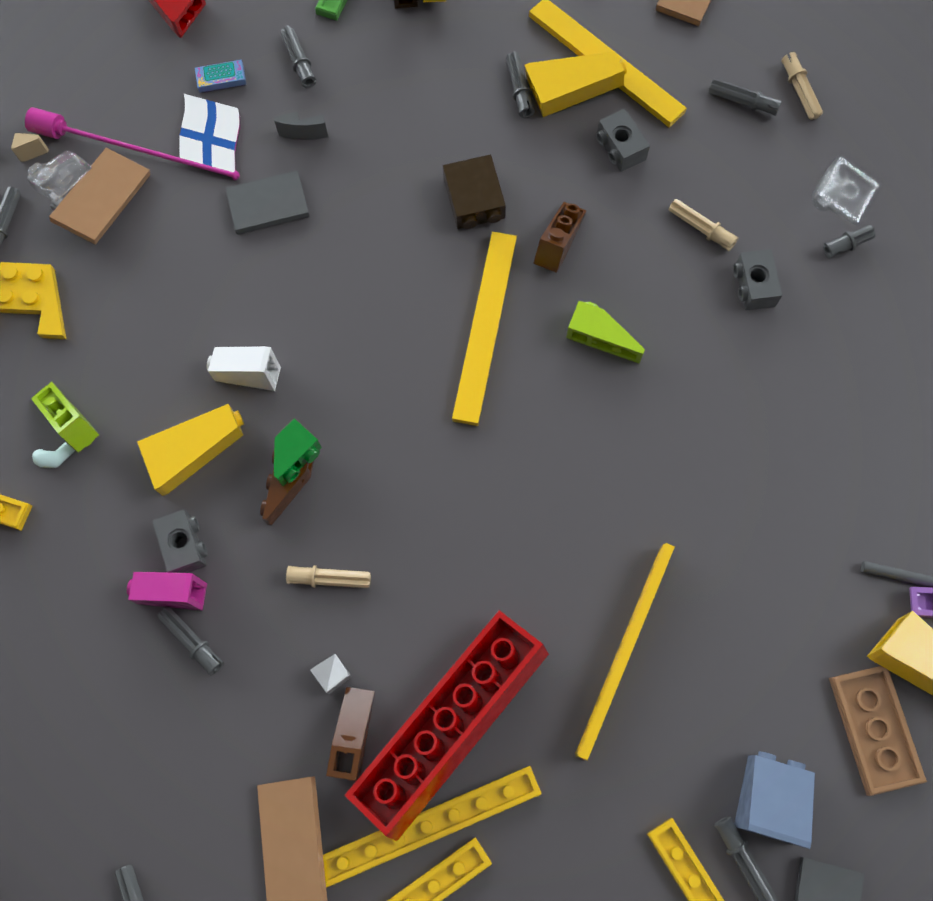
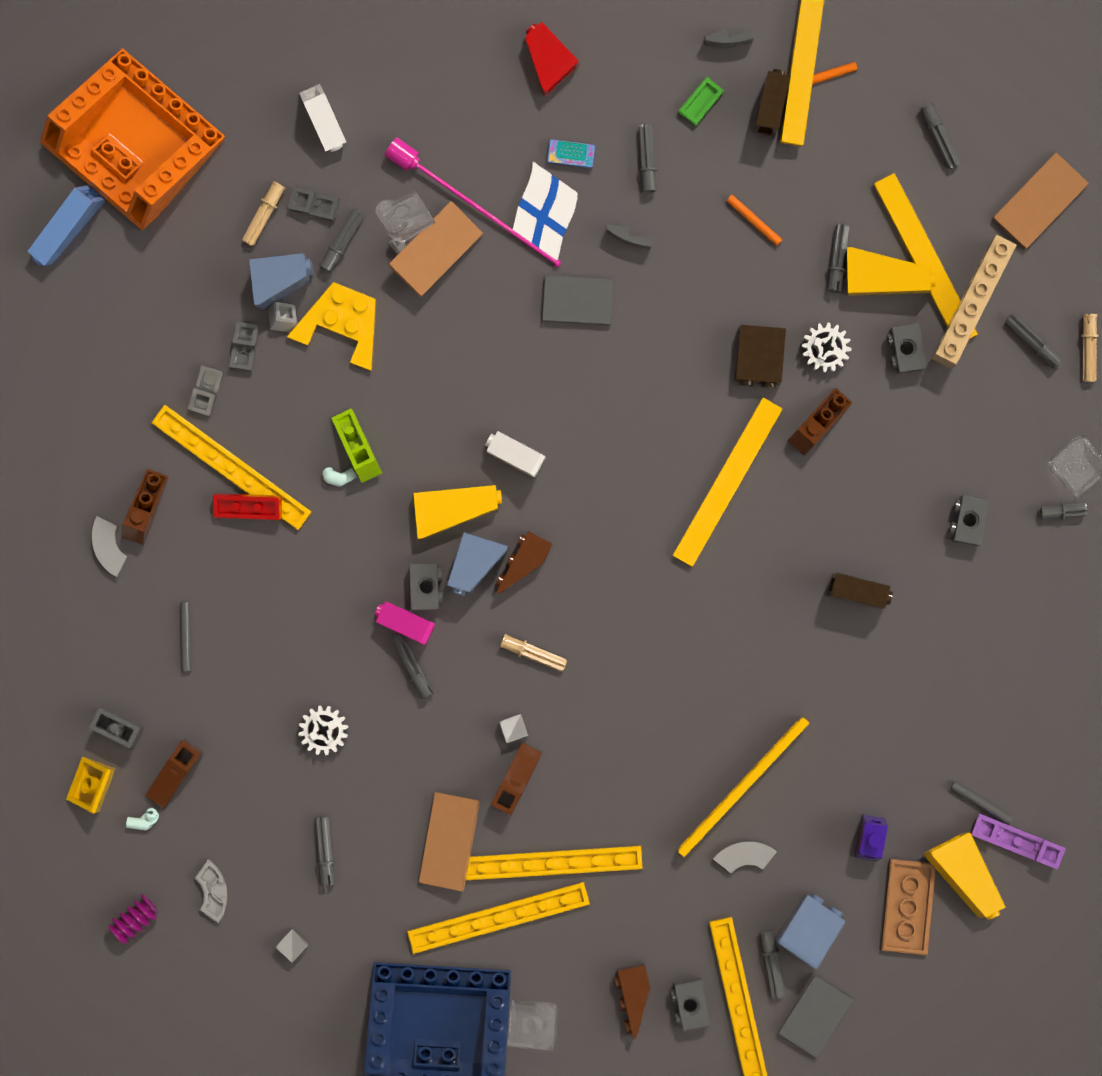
camera: 15 degrees right, 15 degrees up
tan slope [11,133,49,162] -> none
green slope [274,418,322,486] -> none
red brick [344,610,549,841] -> none
lime slope [566,301,645,364] -> none
tan axle [669,199,739,251] -> none
none -> white gear [299,706,349,755]
none -> sand blue slope [447,533,508,596]
none -> light grey tile [713,841,777,873]
none -> orange bar [726,195,783,246]
none -> white gear [801,323,852,373]
none -> dark brown brick [827,573,893,609]
none -> dark purple torso [855,814,888,861]
none -> tan brick [931,234,1016,369]

